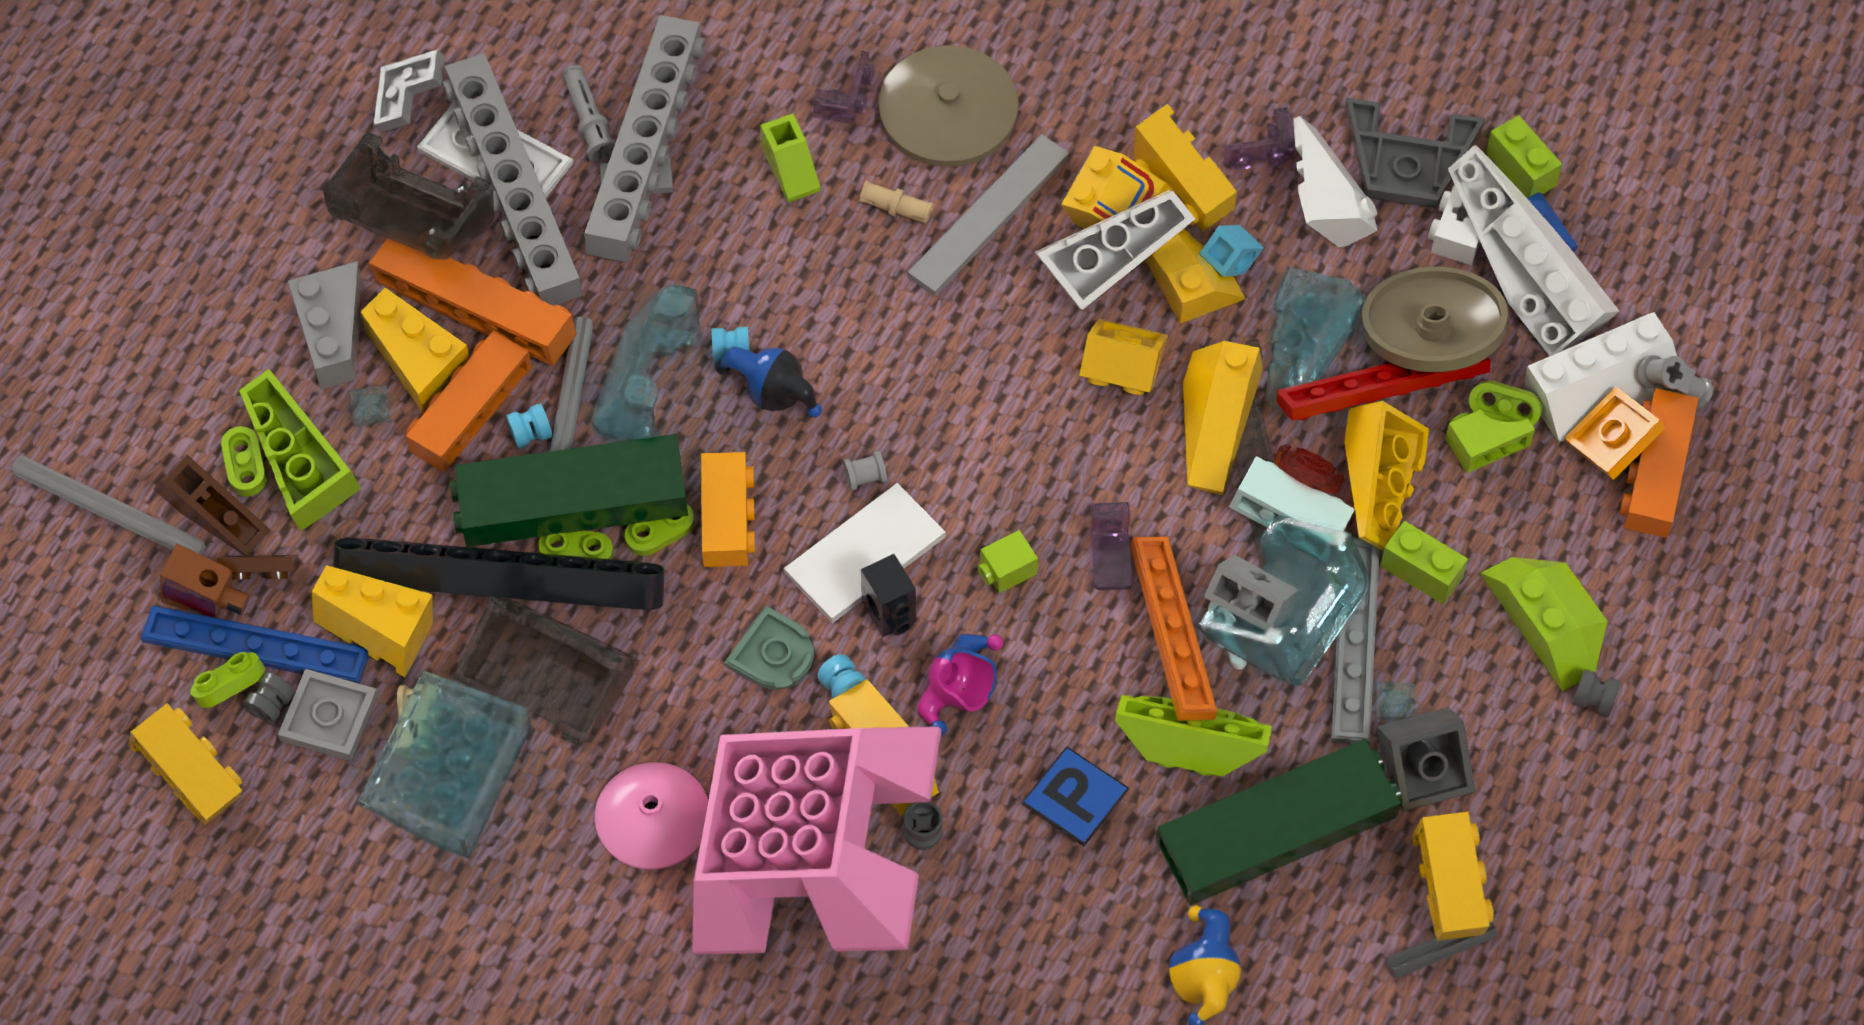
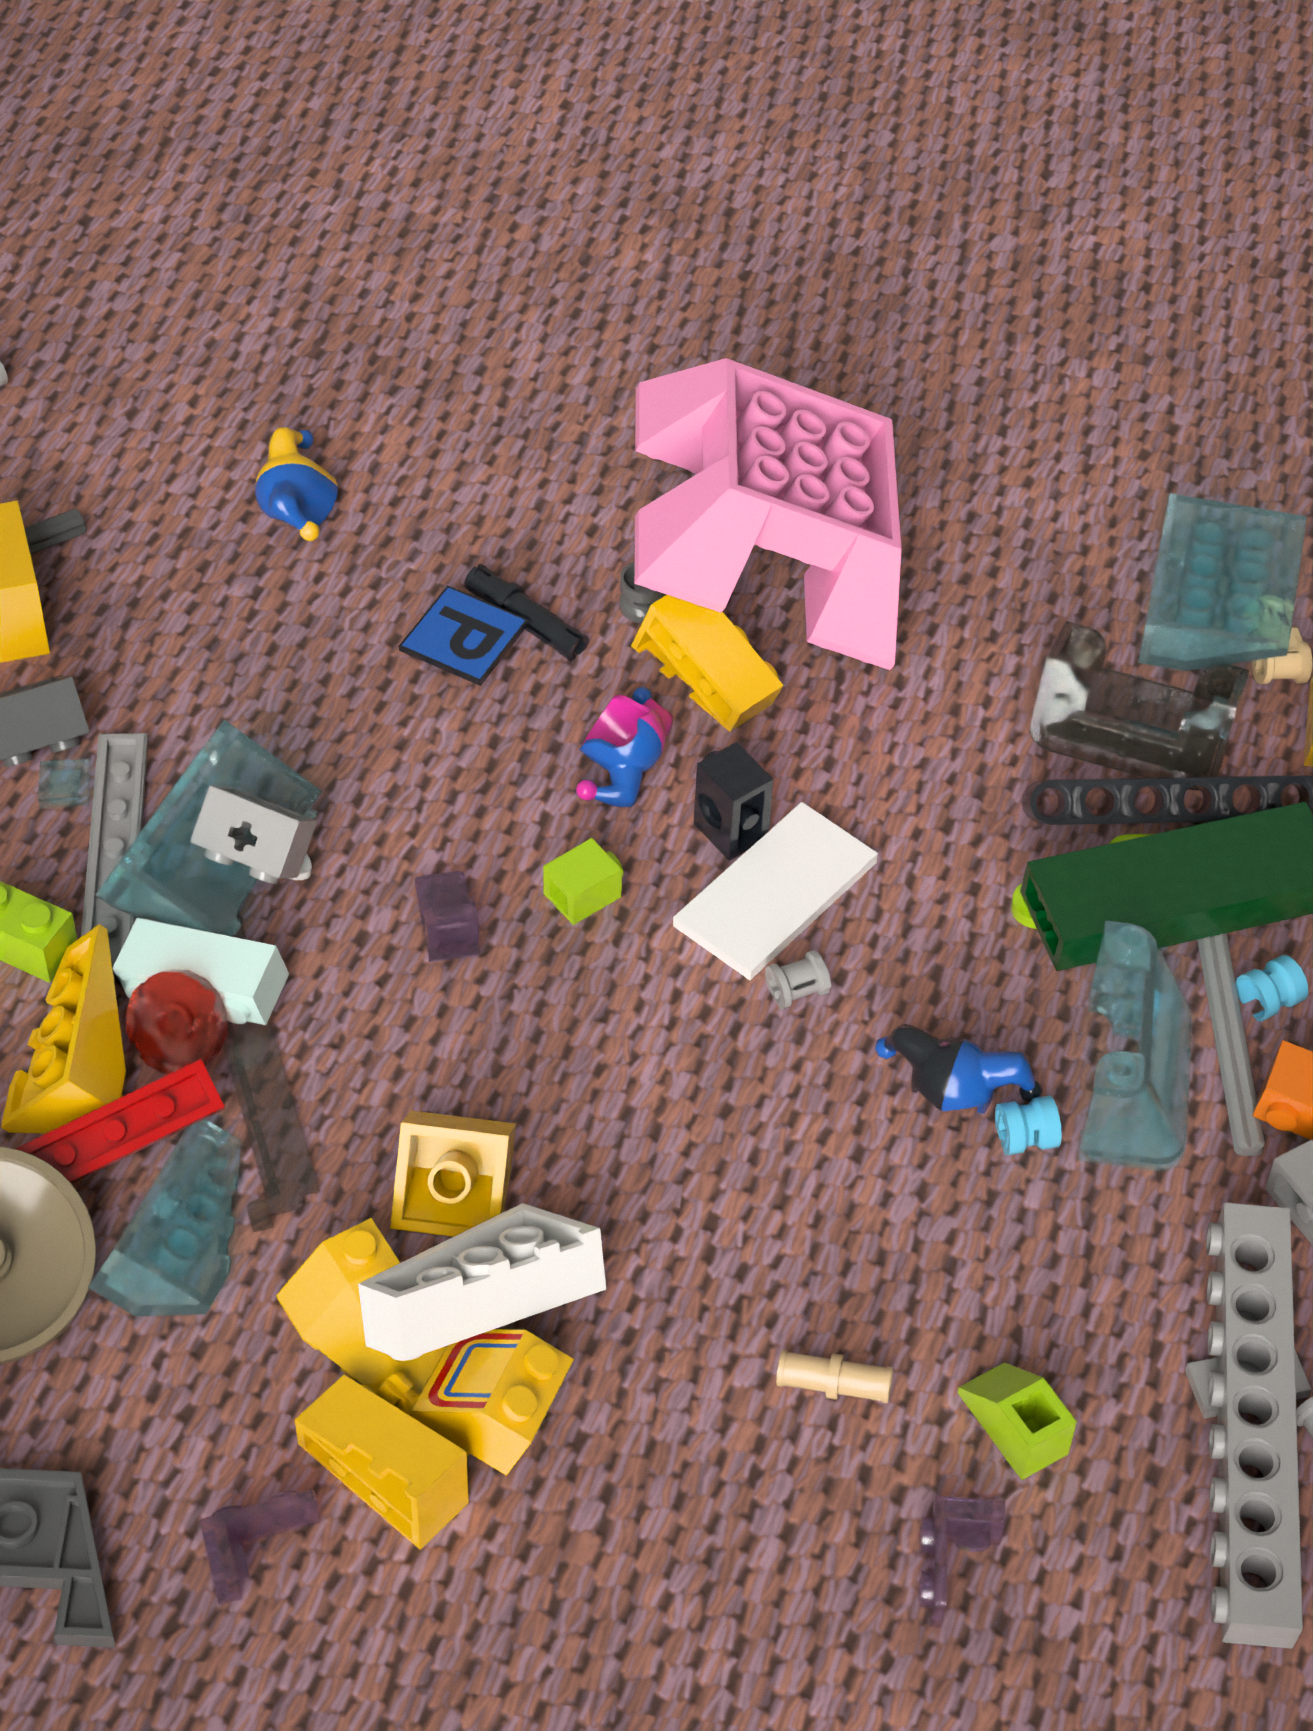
camera: 170 degrees right, 10 degrees down
bright pink dish [595,762,708,870] -> none
light orange brick [701,452,755,567] -> none
sand green tile [724,605,815,690] -> none
medium azure wheel [817,654,866,698] -> none
dark tan dish [879,45,1018,167] -> none
light grey tile [908,134,1069,297] -> none
lime wedge [1115,695,1272,777] -> none
orange tile [1130,537,1218,721] -> none
dark green brick [1156,739,1402,906] -> none
yellow wedge [1183,341,1263,495] -> none
medium azure brick [1199,225,1264,277] -> none
white wedge [1294,116,1378,247] -> none
none -> black pin [464,564,589,662]

